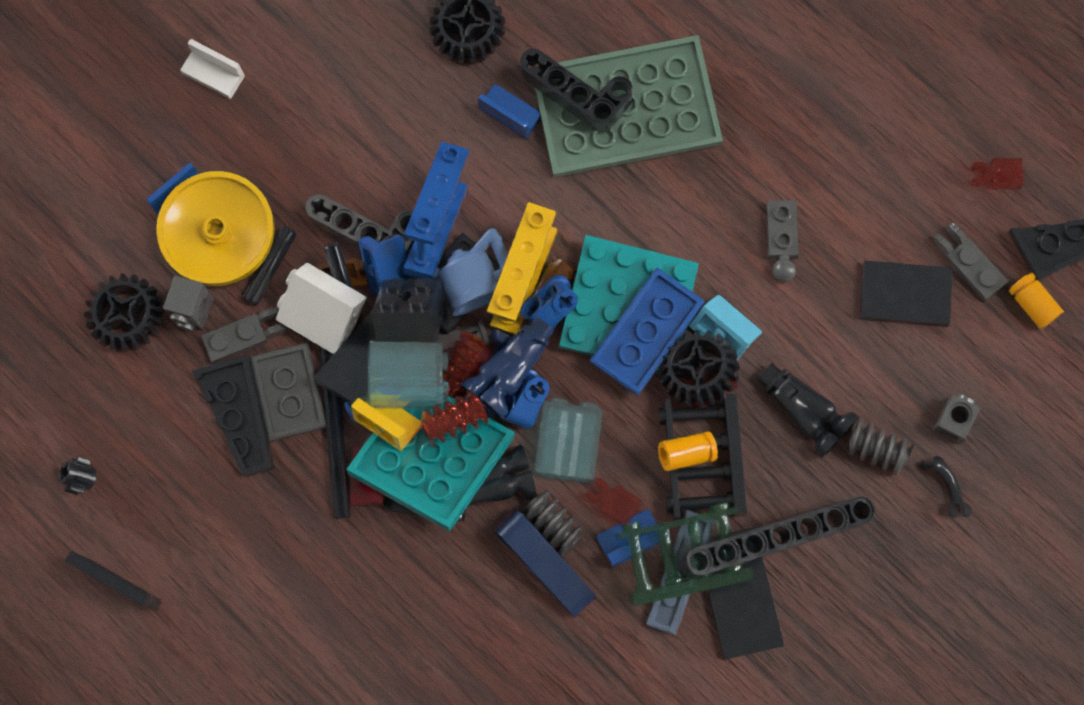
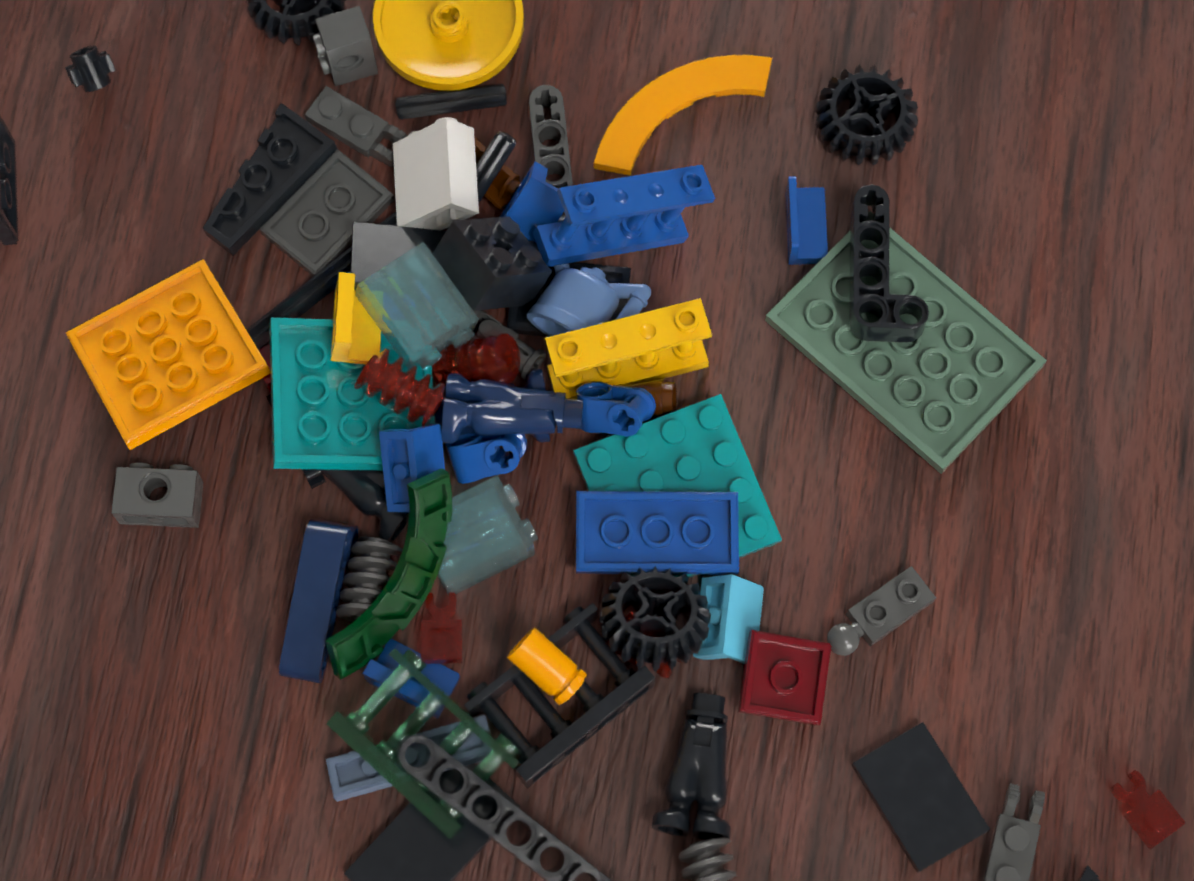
camera: 50 degrees right, 5 degrees down
none -> light orange tile [66,259,271,450]
none -> dark grey brick [112,463,204,528]
none -> dark green tile [325,468,452,680]
none -> blue panel [379,424,445,512]
none -> light orange tile [594,55,772,176]
none -> dark red plate [738,630,831,726]

